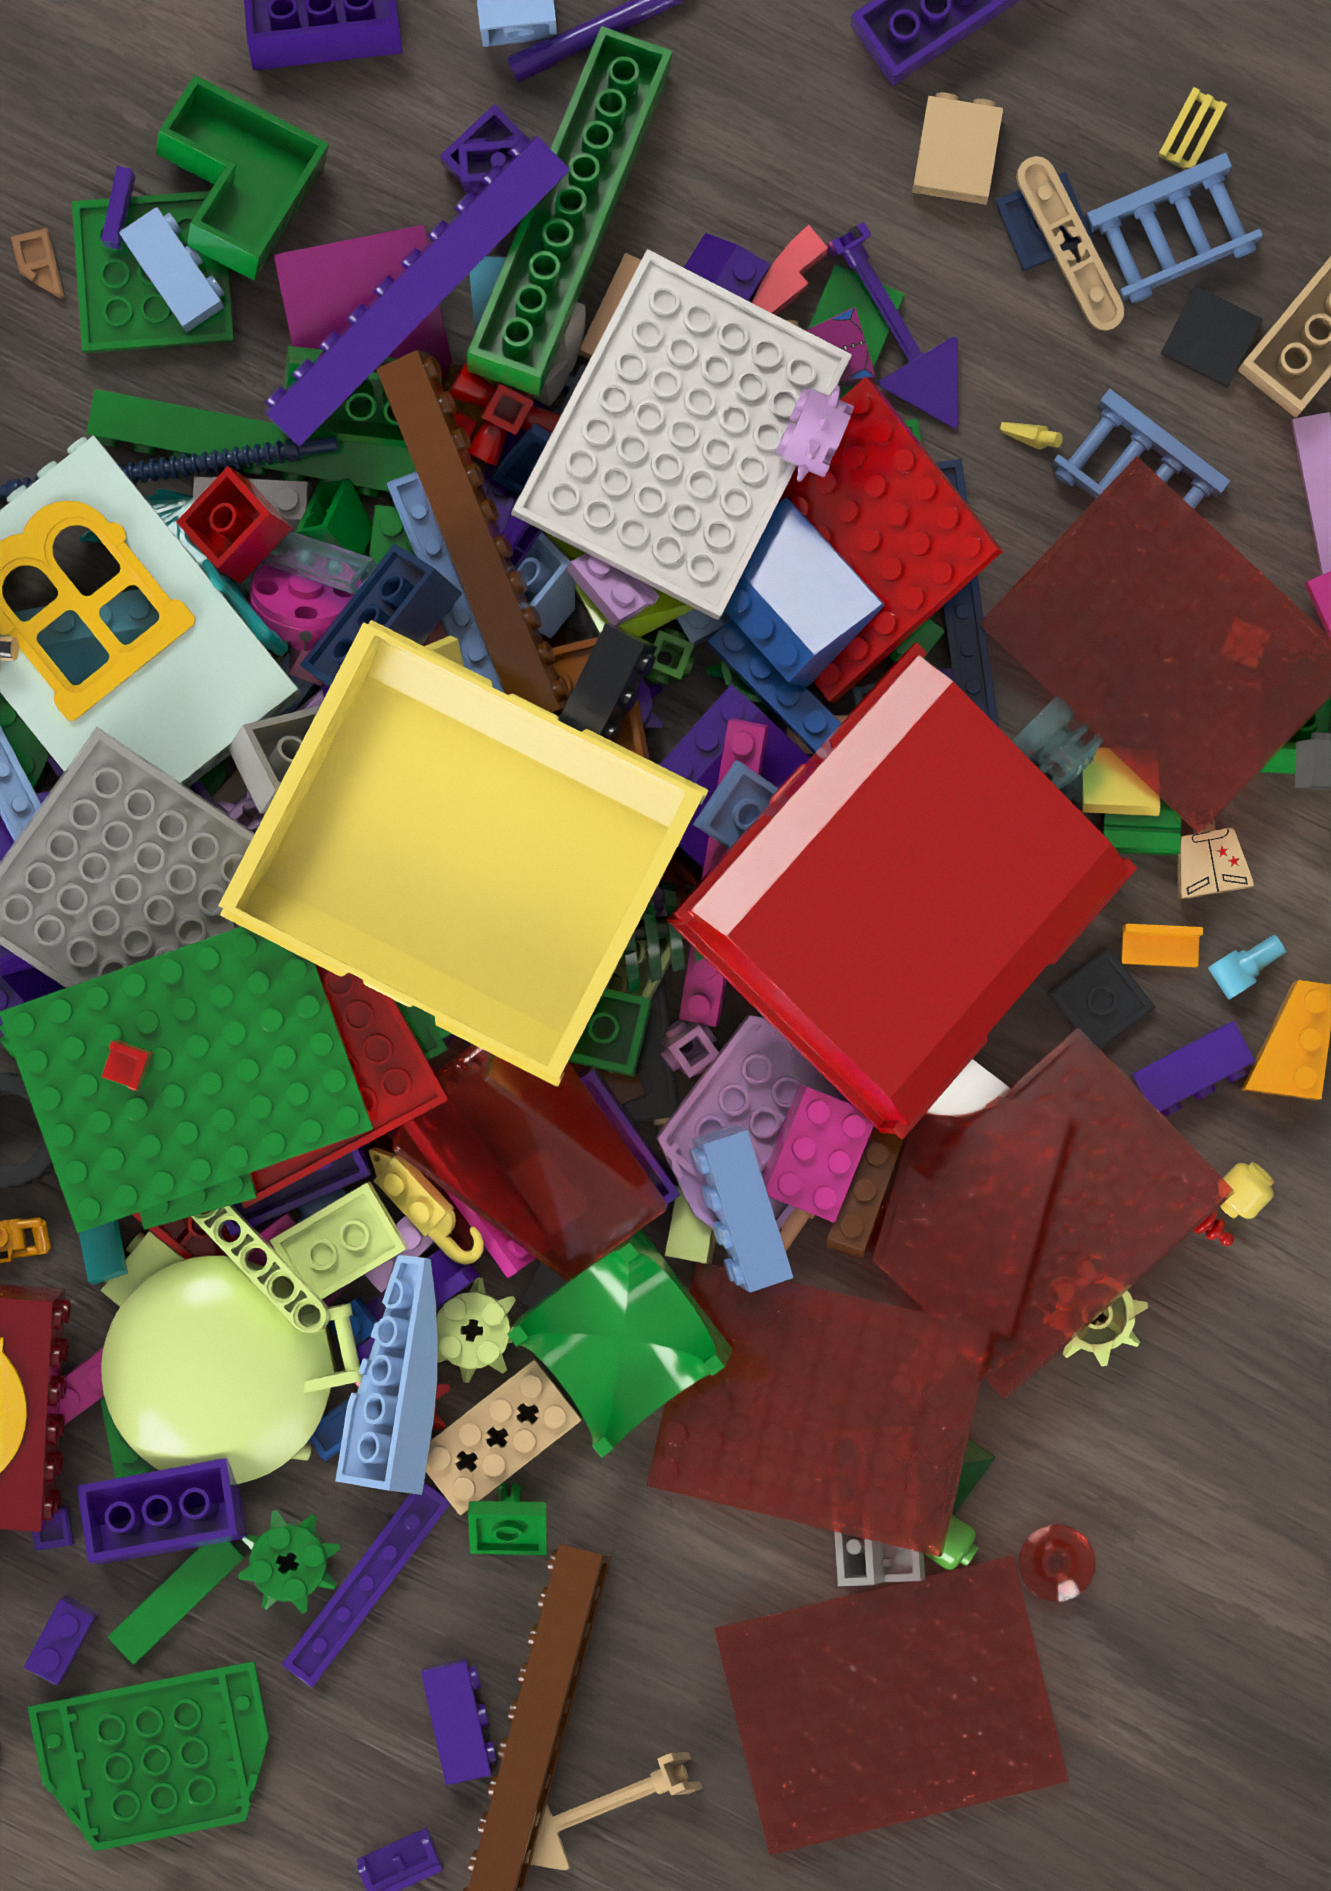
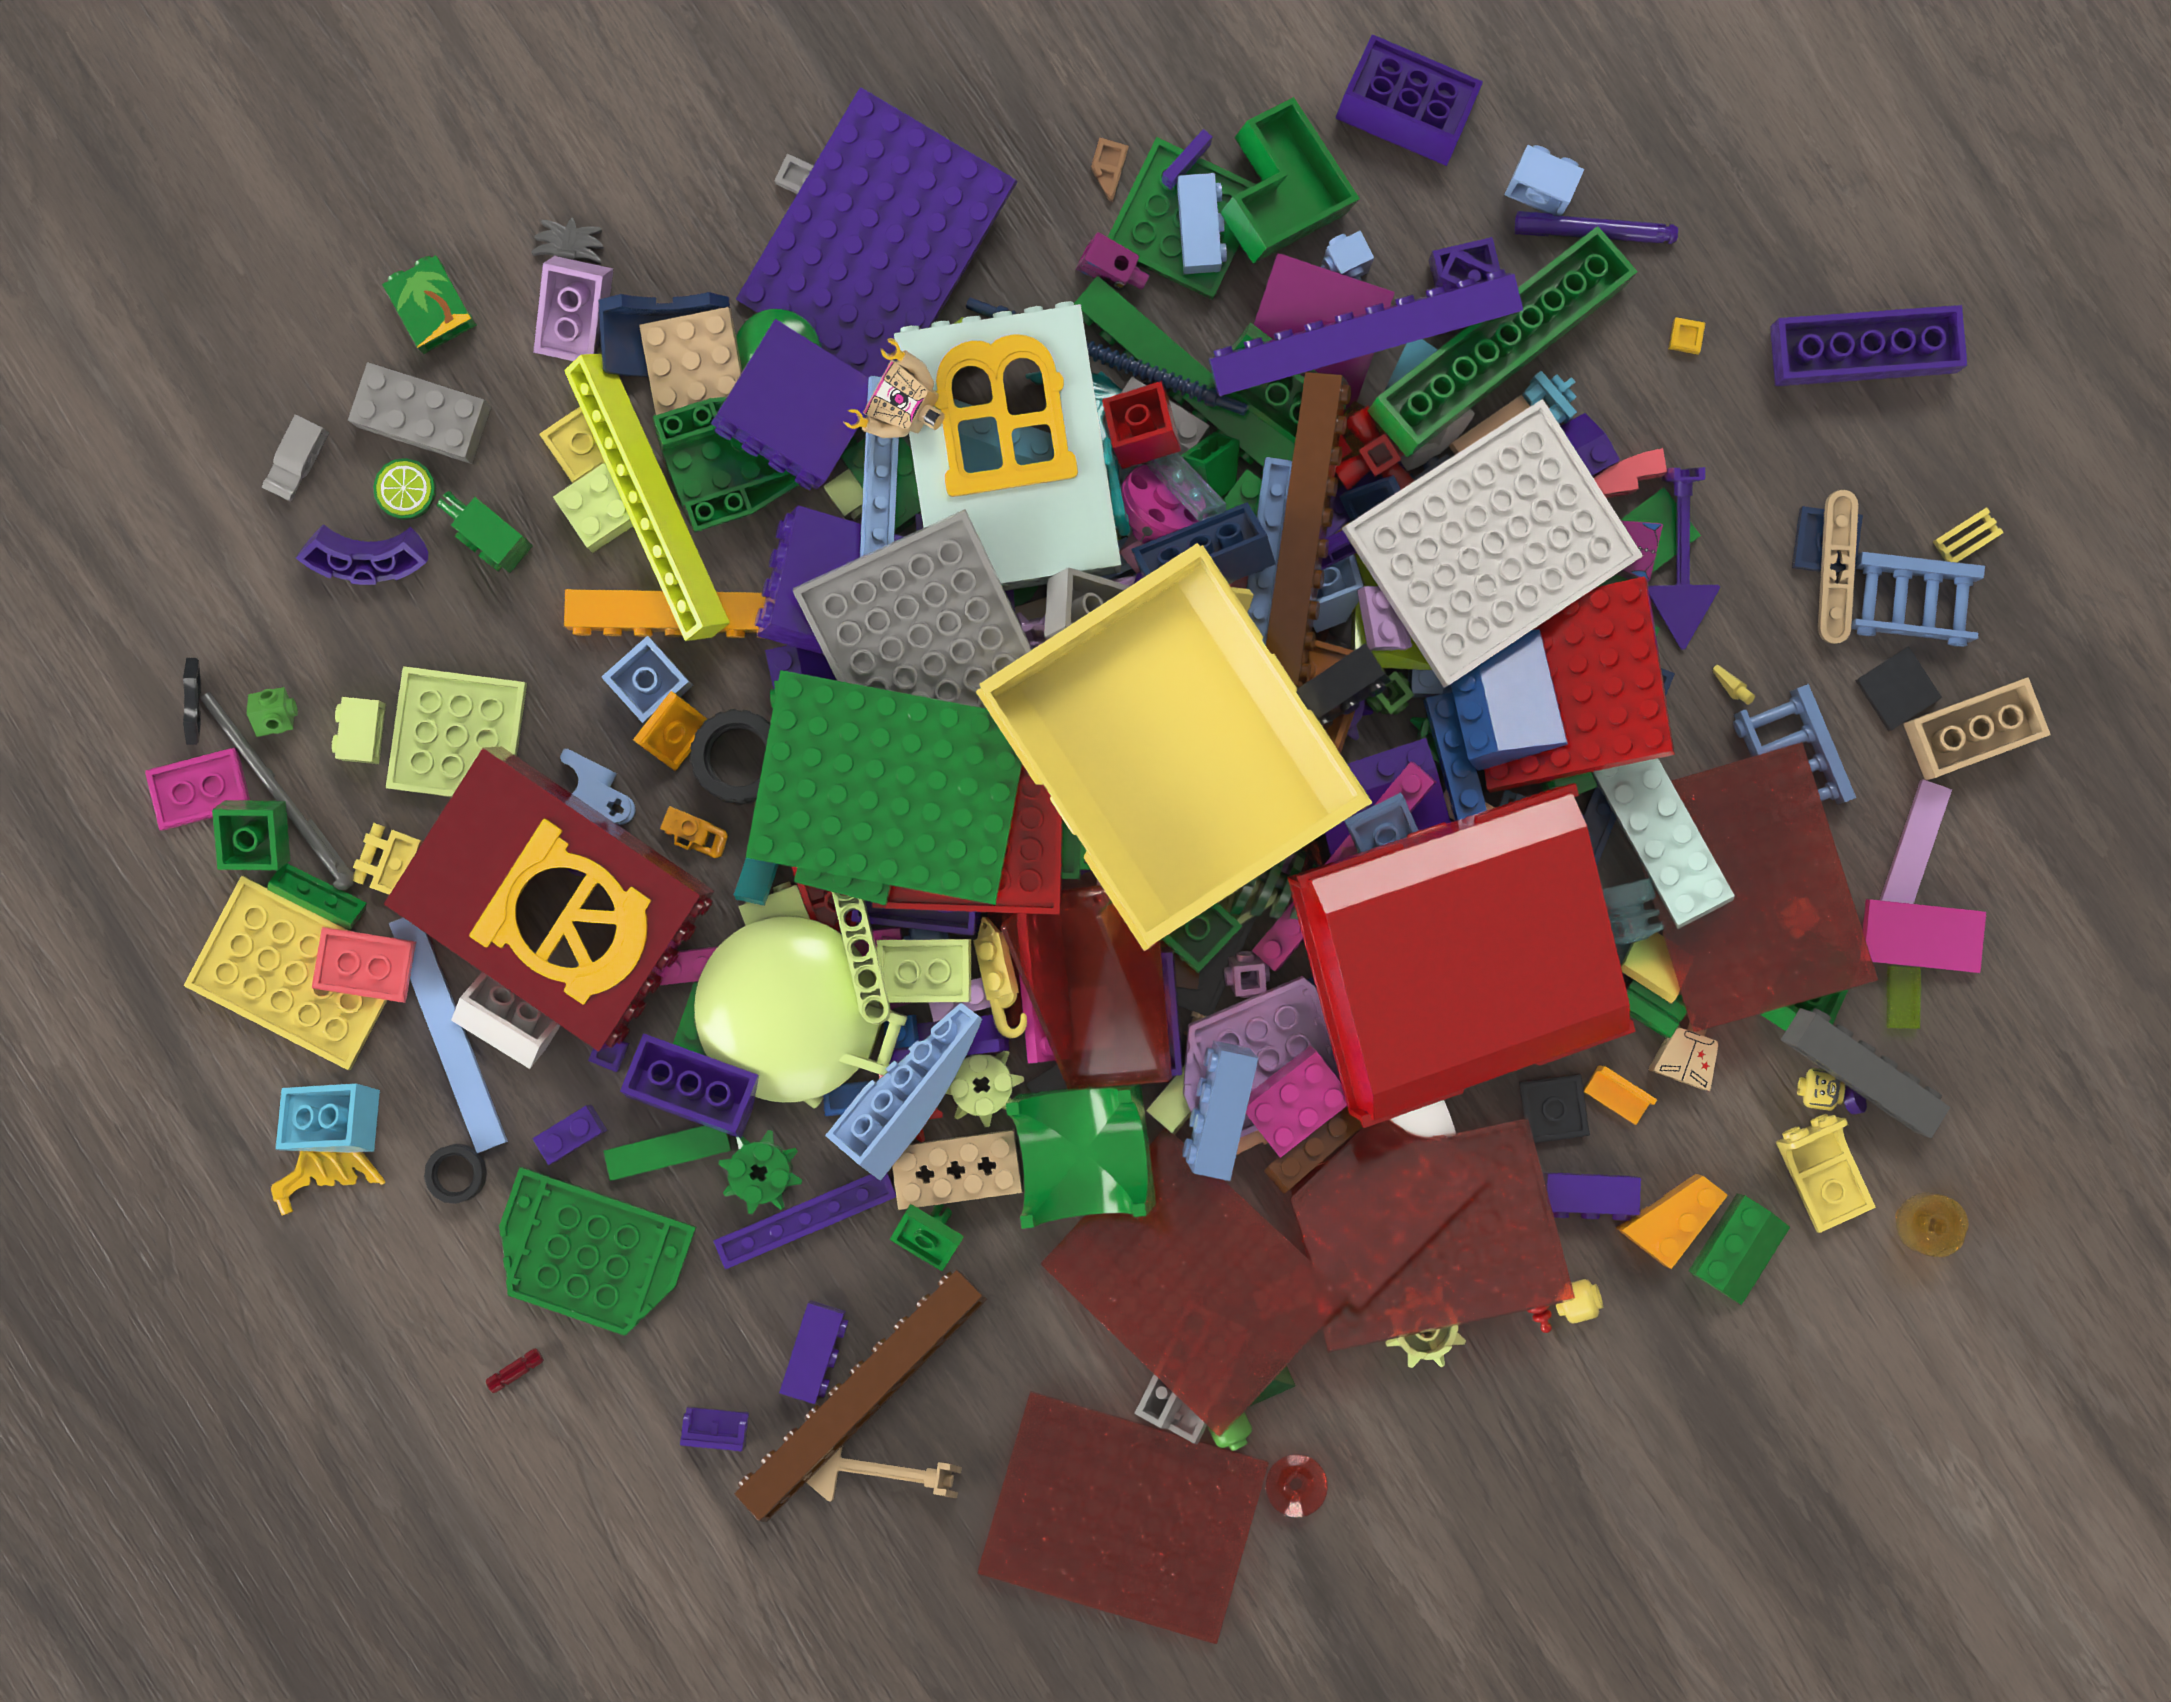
camera: 20 degrees right, 0 degrees up
red panel [101,1039,153,1091] -> none
lavender brick [775,385,854,481] -> none
tan panel [912,93,1003,205] -> none
medium azure pin [1208,935,1286,1000] -> none
none -> magenta torso [1076,232,1150,290]
none -> light blue brick [1321,230,1374,281]
none -> medium azure hips [1522,371,1577,424]
none -> light aqua brick [1591,758,1735,929]
none -> yellow tile [1668,317,1705,355]

